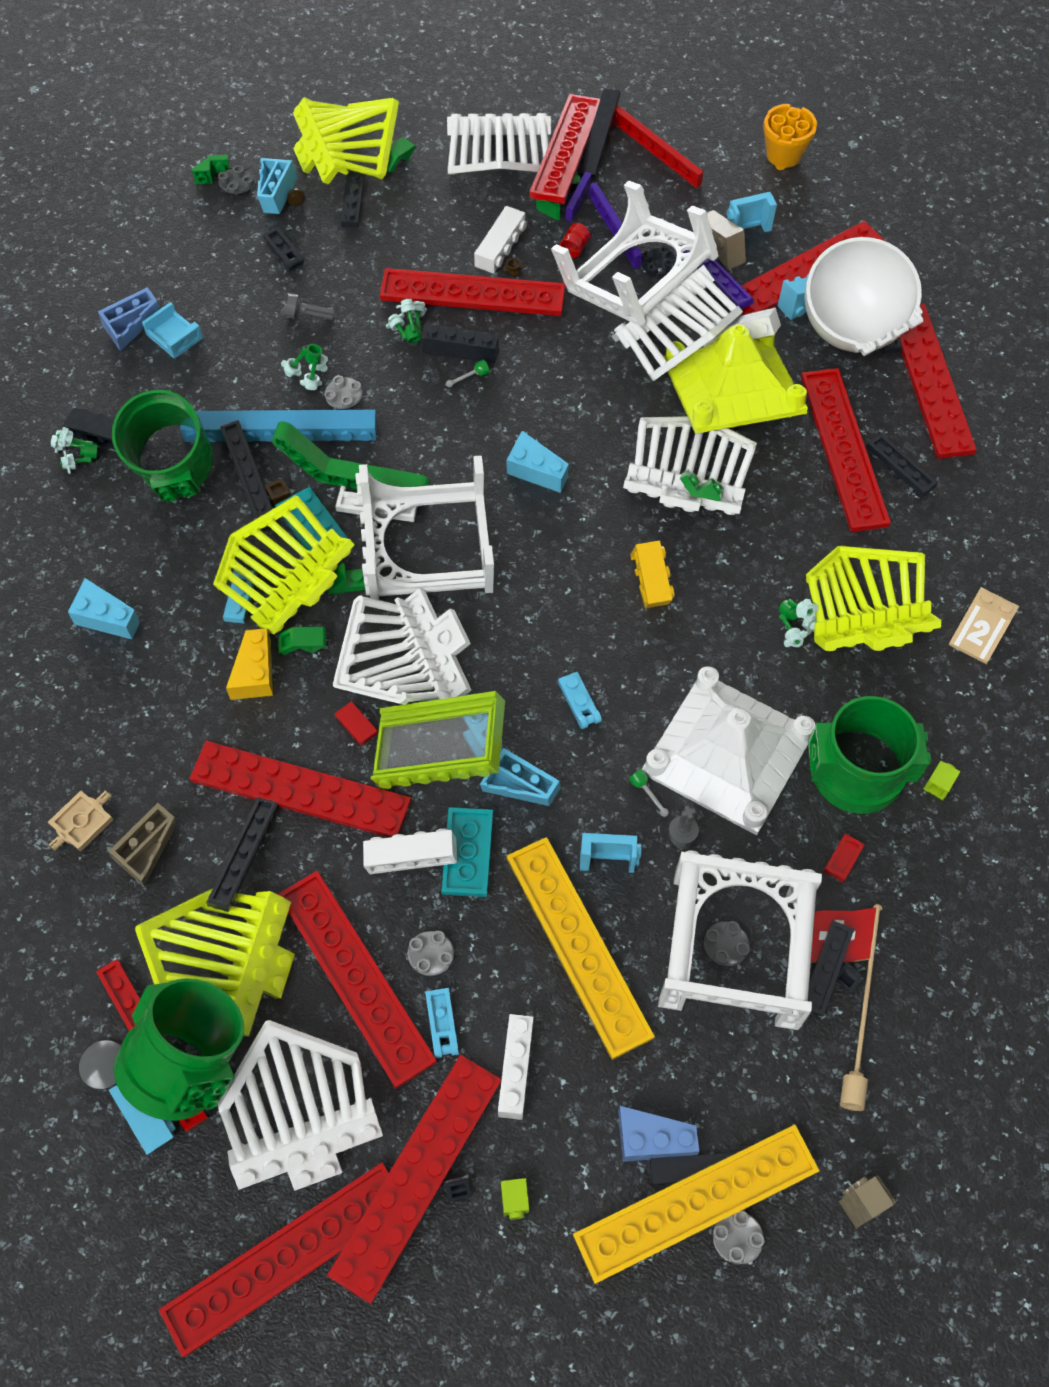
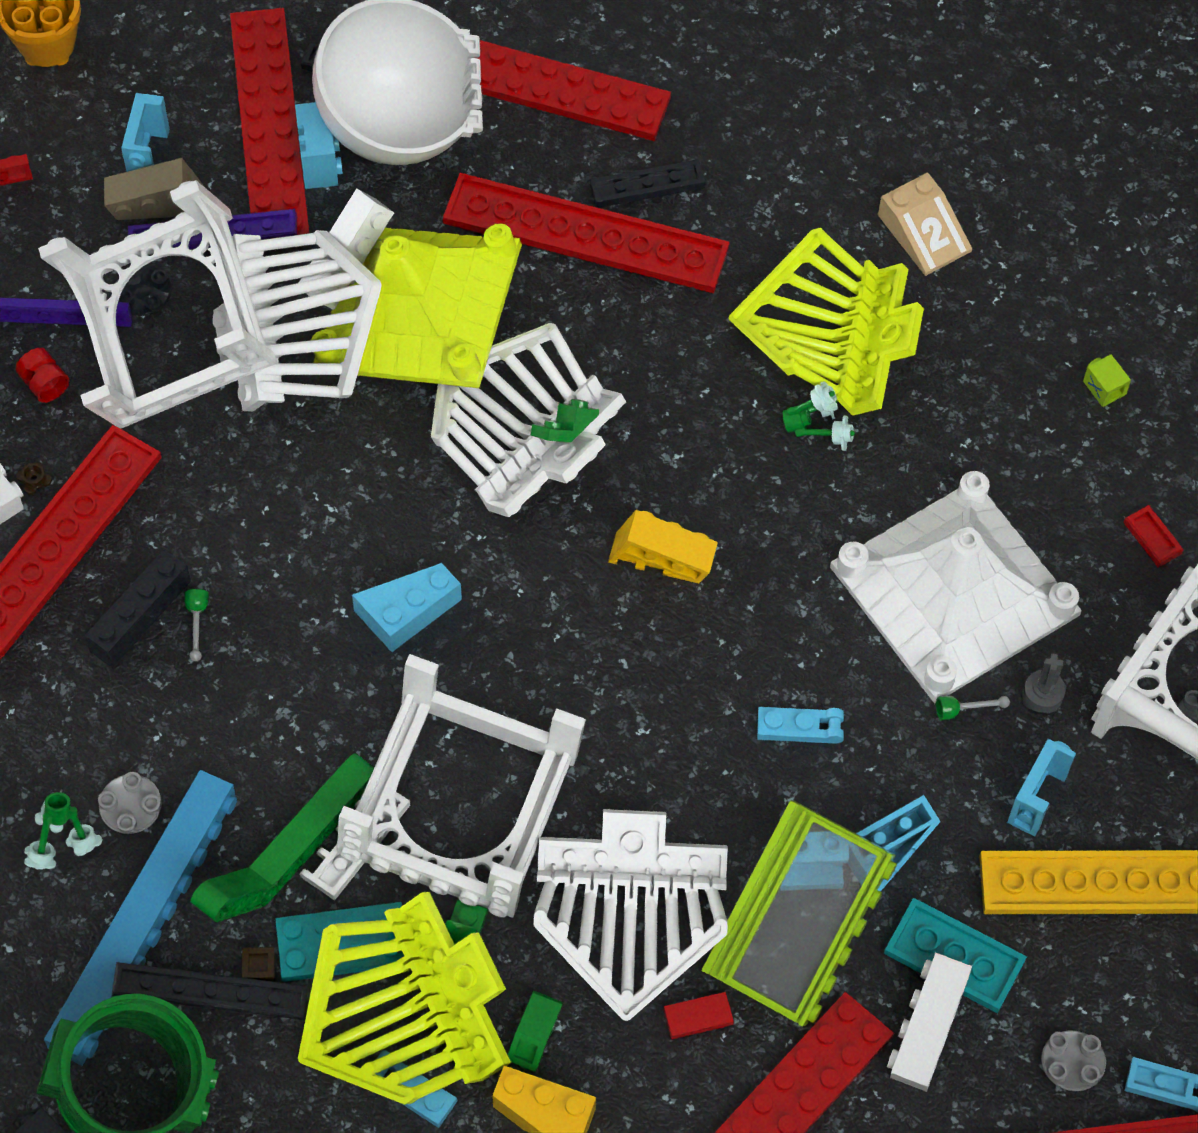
camera: 65 degrees left, 0 degrees up
plant [386,298,427,343] -> none
green cylinder [808,696,931,814] -> none

